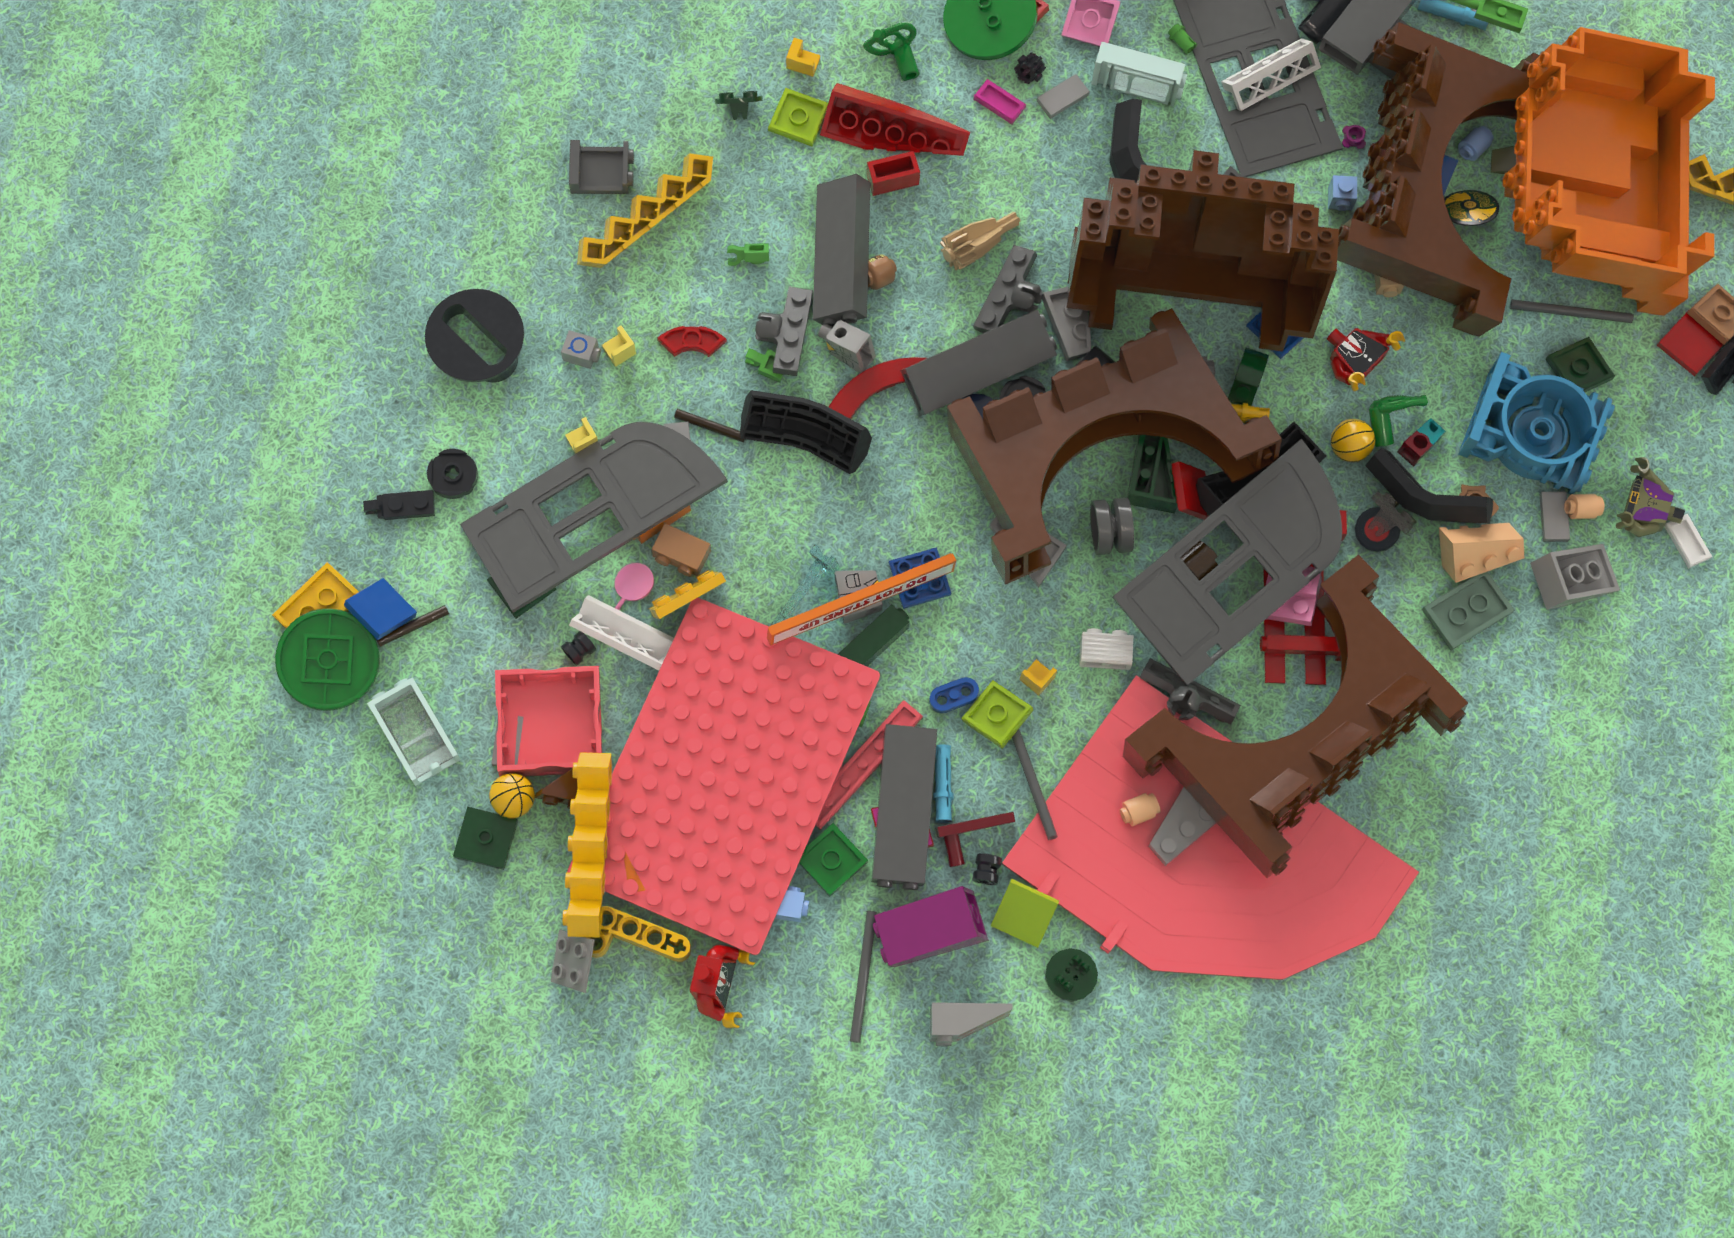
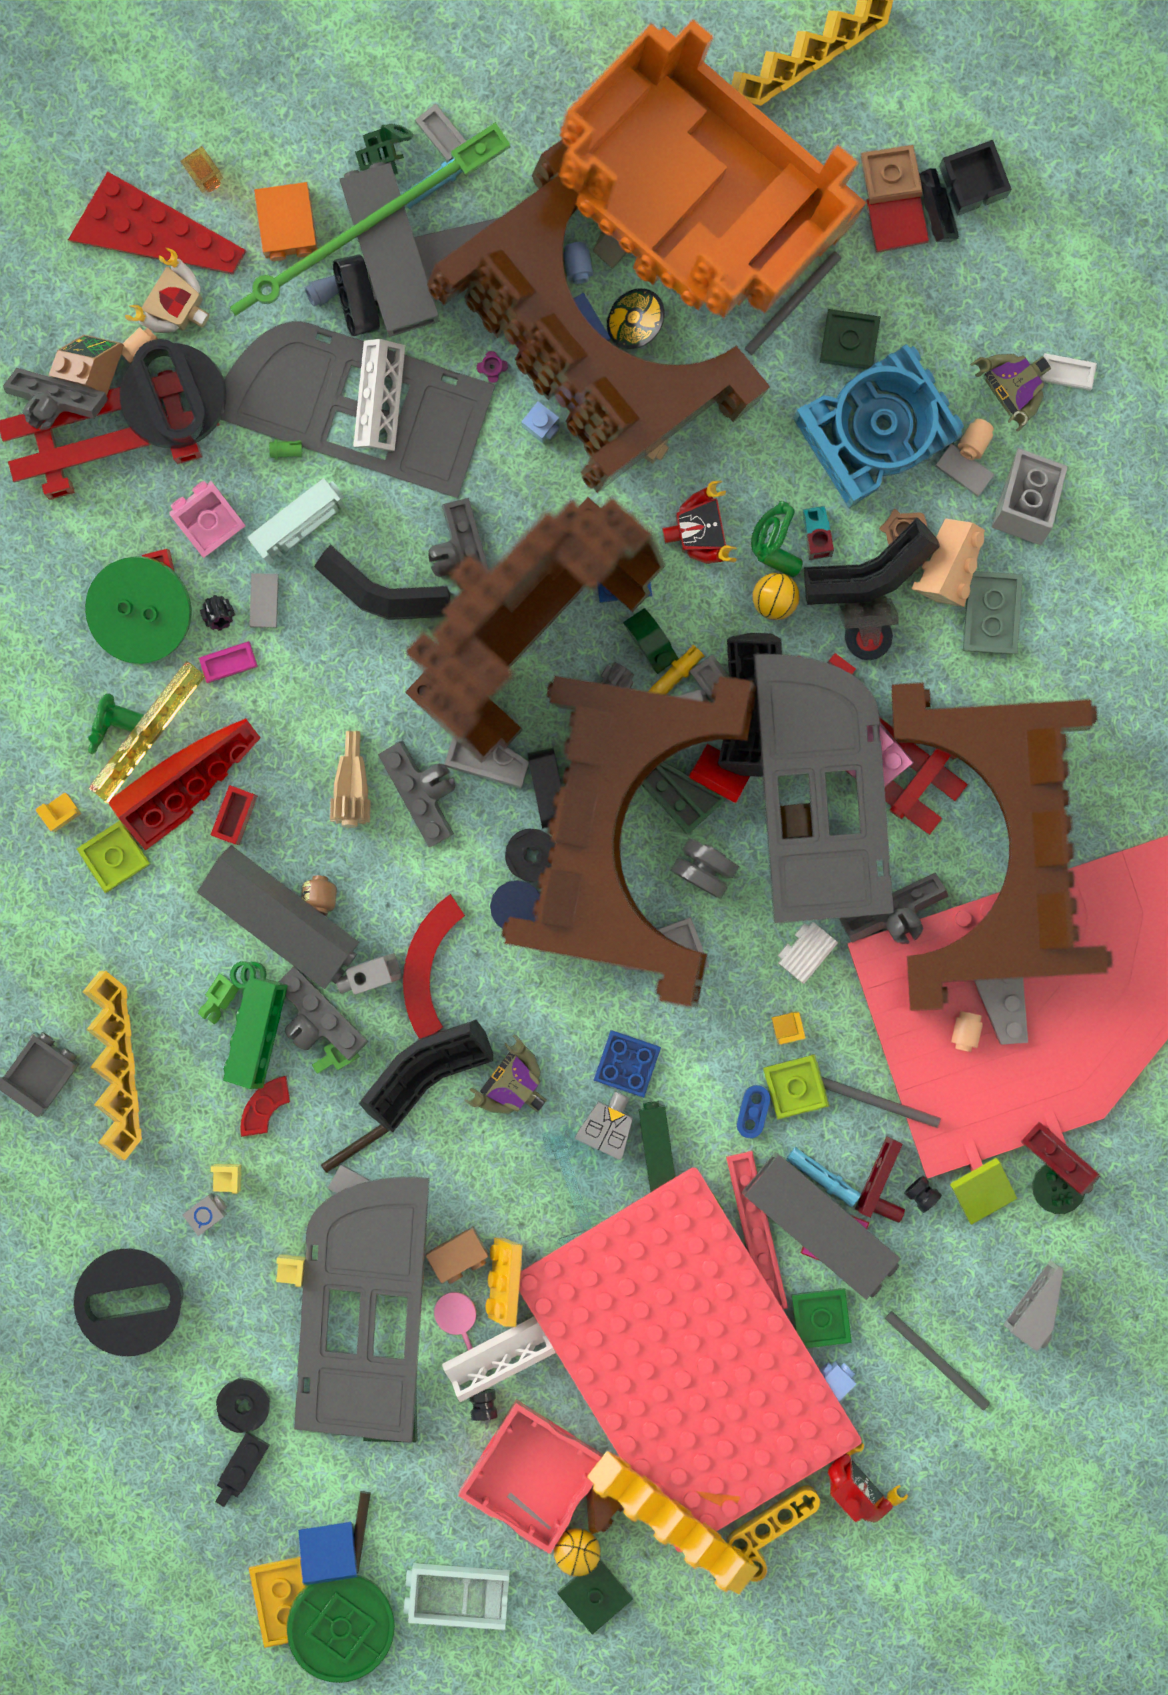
camera: 50 degrees left, 15 degrees up
light grey hinge [551,930,595,993] -> none
dark green plate [715,91,763,120] -> none
orange tile [767,553,957,646] -> none
magenta slope [873,886,989,968] -> none
dark grey brick [900,310,1057,416] -> none
none -> clear yellow tile [89,661,205,803]
none -> green hinge [223,961,288,1089]
none -> torso [464,1035,547,1114]
none -> dark red piece [1021,1122,1101,1196]

